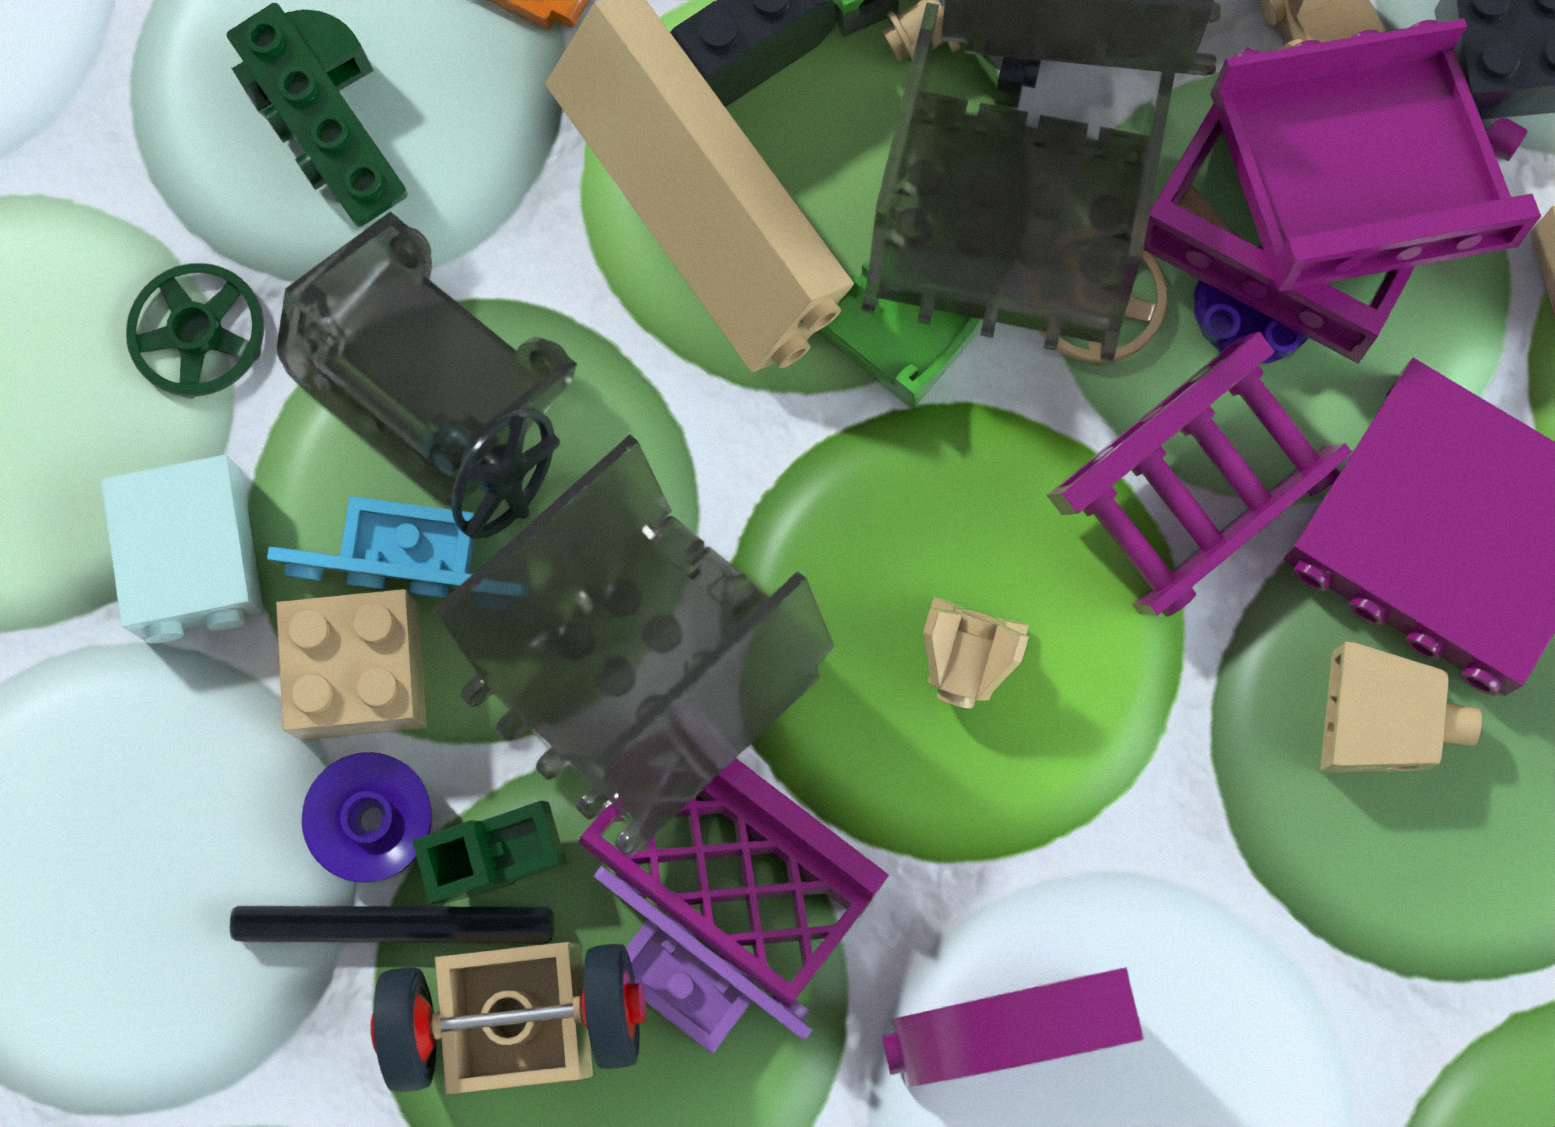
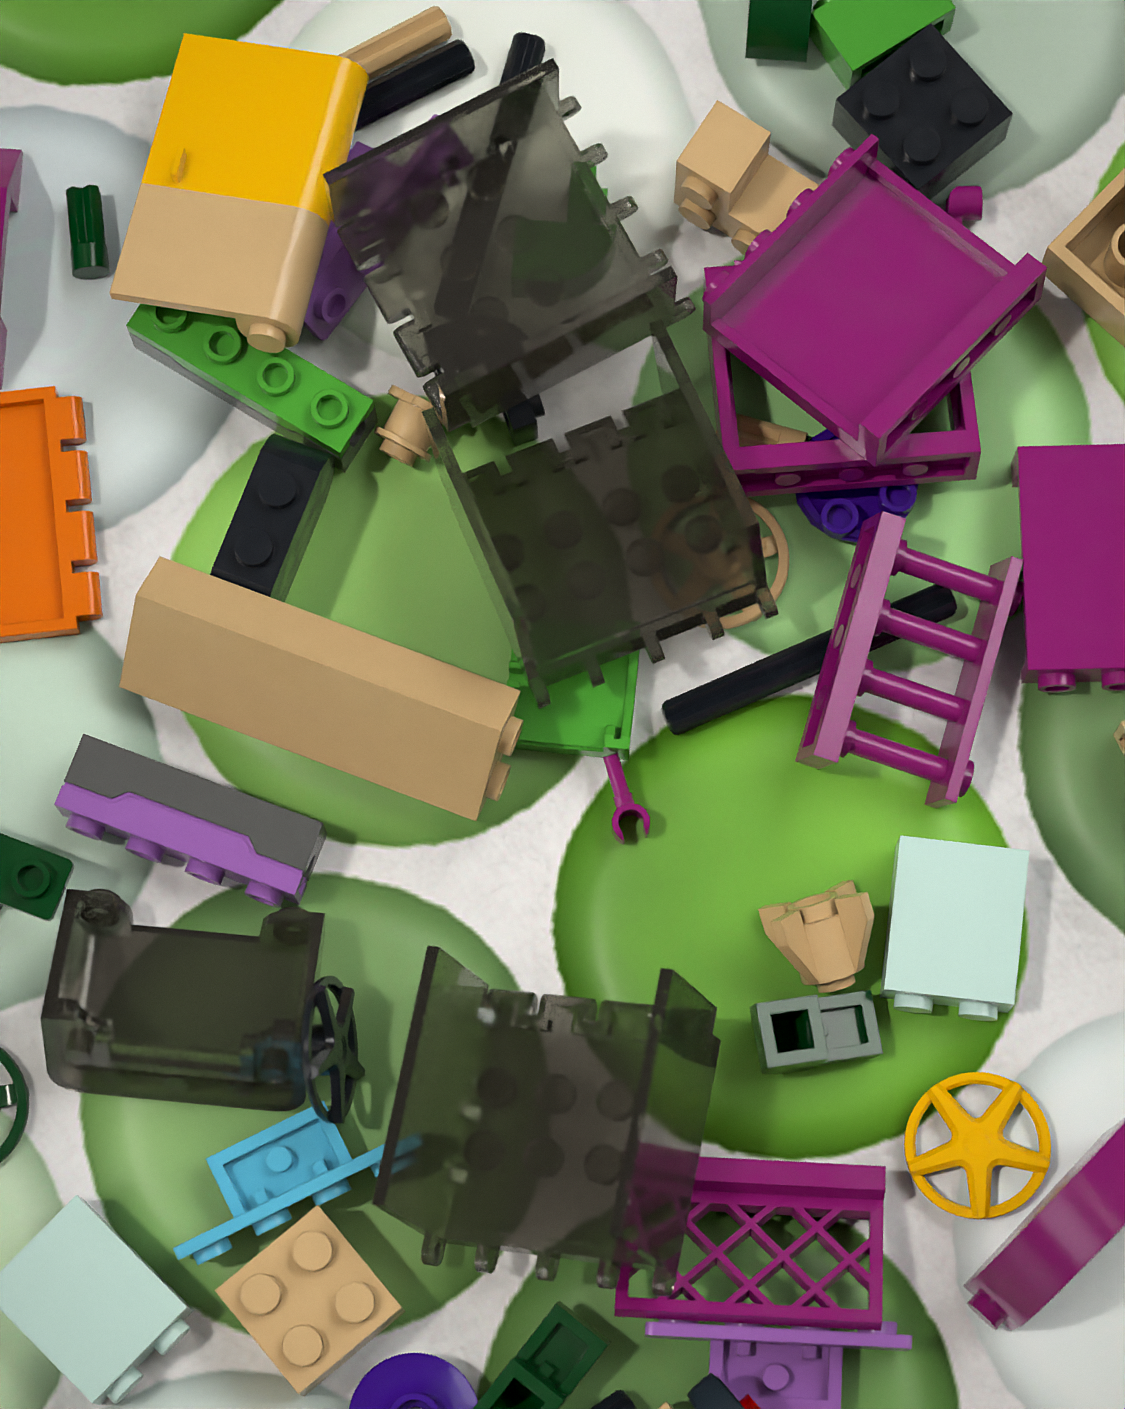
camera: 40 degrees left, 0 degrees up
none -> piece [54,733,327,908]
none -> magenta hand [603,753,650,845]
none -> black axle [661,584,957,735]
none -> brick [749,990,883,1074]
none -> light aqua brick [880,835,1030,1021]
none -> yellow wheel [904,1072,1051,1219]

